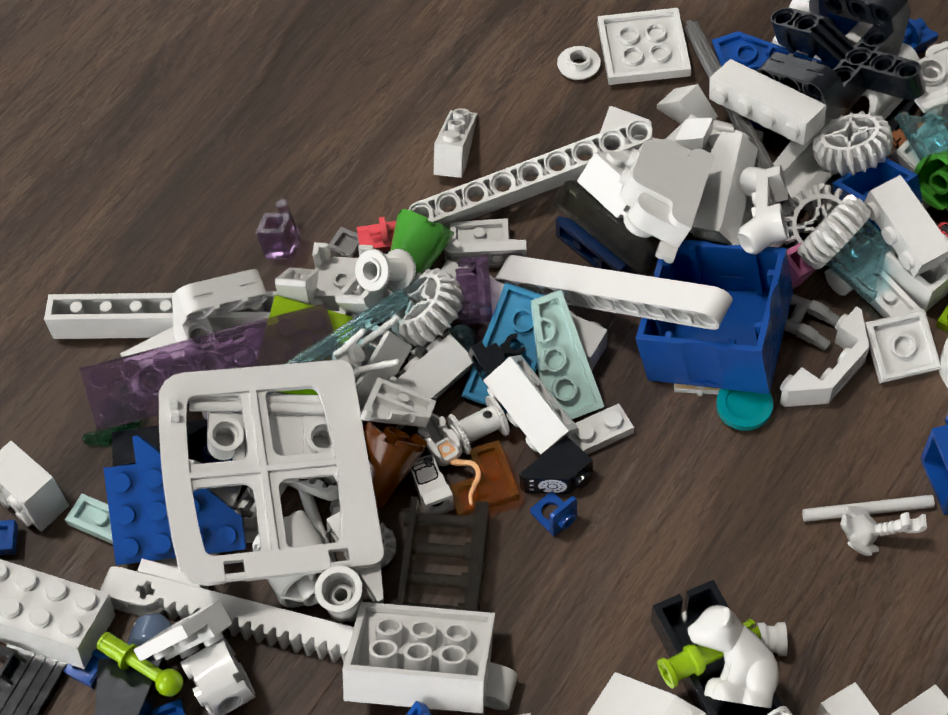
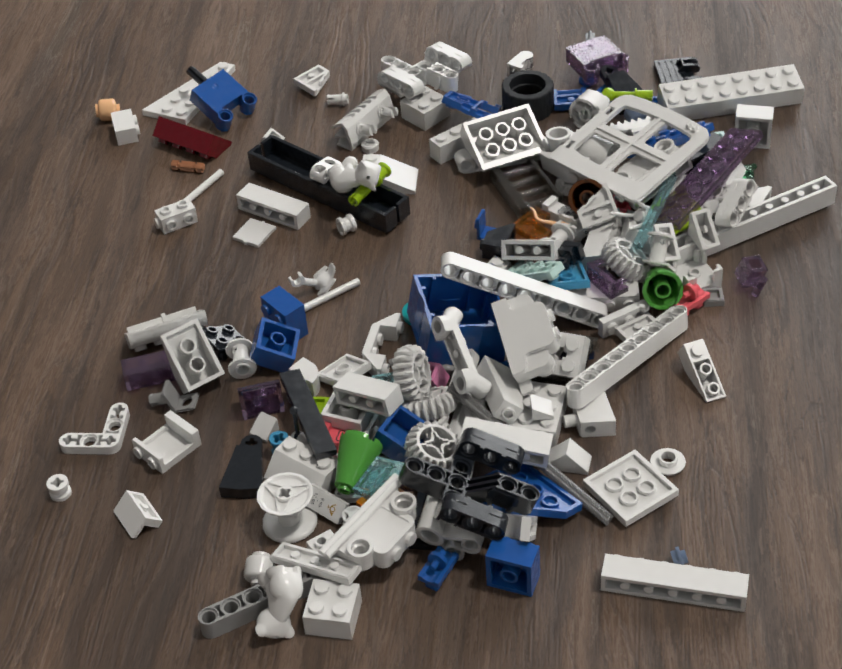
camera: 150 degrees right, 15 degrees down
white plate [133,600,233,661] -> none

